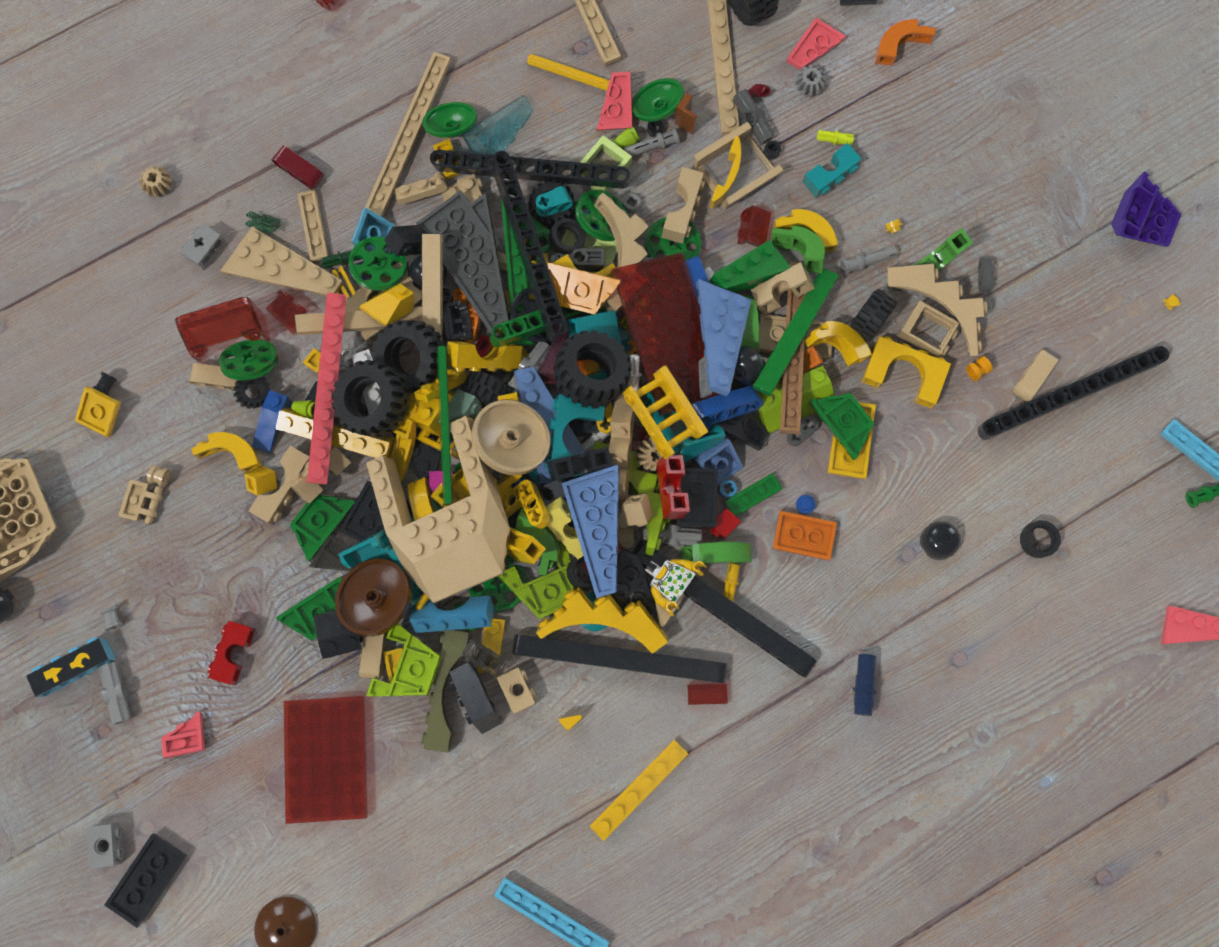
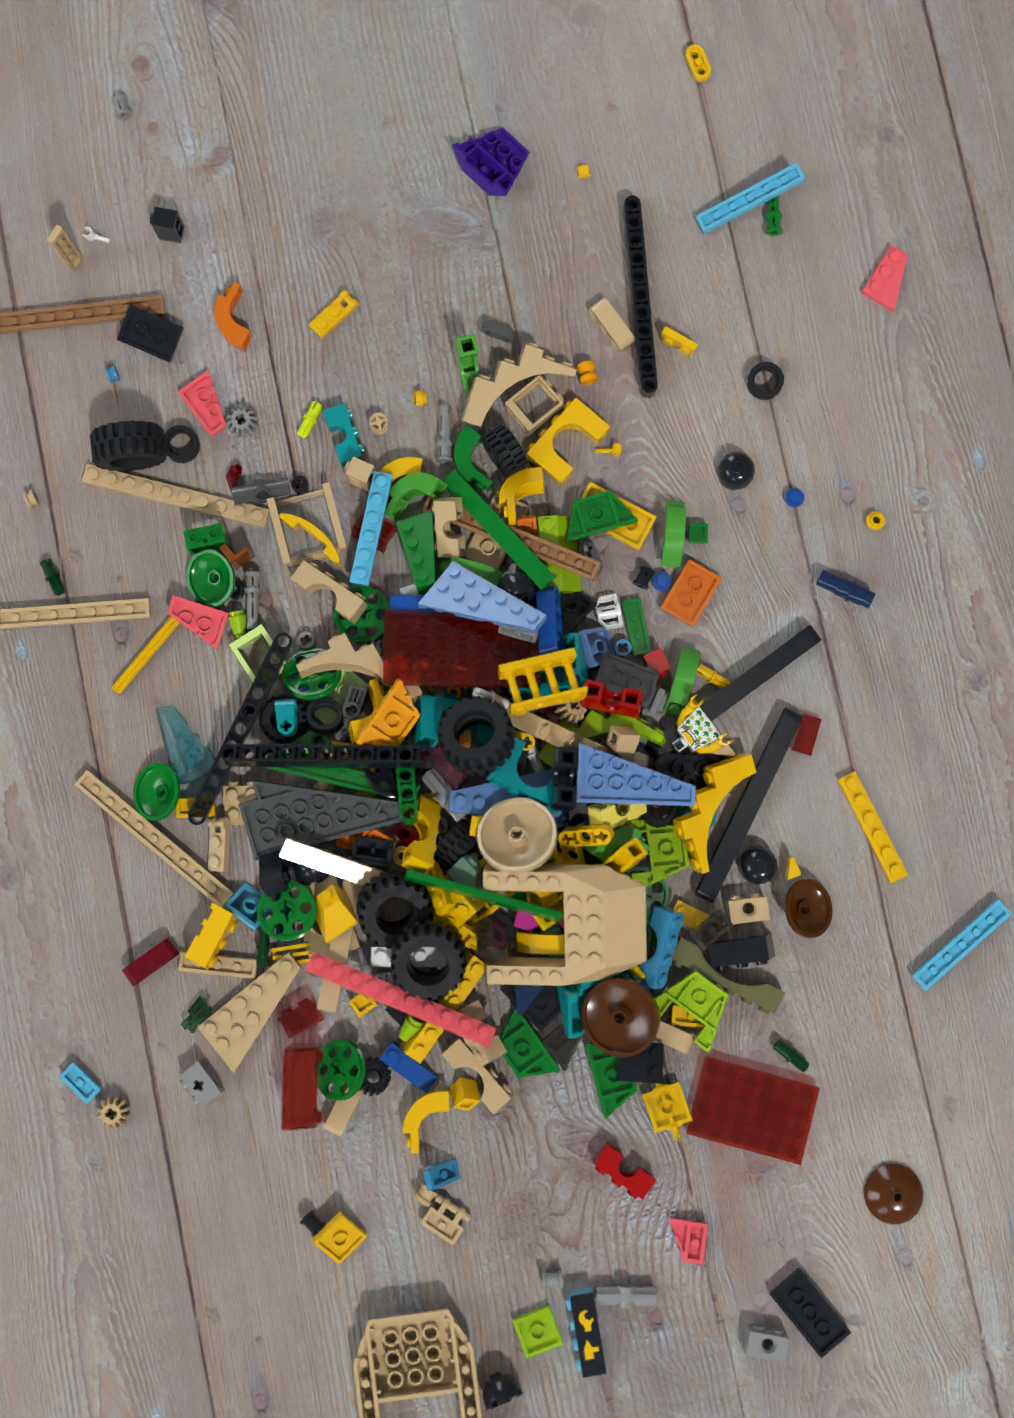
camera: 75 degrees left, 5 degrees up
none -> medium azure plate [59,1062,102,1104]
none -> black tyre [165,425,200,463]
none -> green window [183,523,233,556]
none -> yellow wedge [185,903,239,970]
none -> yellow plate [308,289,359,339]
none -> tan brick [344,457,376,492]
none -> medium azure plate [349,471,393,587]
none -> tan wheel [369,413,389,435]
none -> dark azure slope [423,1159,461,1191]
none -> green arch [454,425,493,492]
none -> clear smoke brick [475,914,508,964]
none -> lime tile [512,1304,563,1359]
none -> dark blue slope [514,985,545,1016]
none -> yellow hand [595,443,623,457]
none -> white piece [595,593,624,630]
none -> black bush [632,565,655,590]
none -> yellow plate [642,1082,693,1142]
none -> yellow plate [660,326,698,356]
none -> bright green arch [661,500,686,568]
none -> green plate [688,523,708,544]
none -> black cylinder [738,846,778,885]
none -> dark green axle [772,1039,809,1072]
none -> blue plate [785,488,804,507]
none -> reddish brown dish [785,879,833,938]
none -> yellow plate [866,511,885,531]

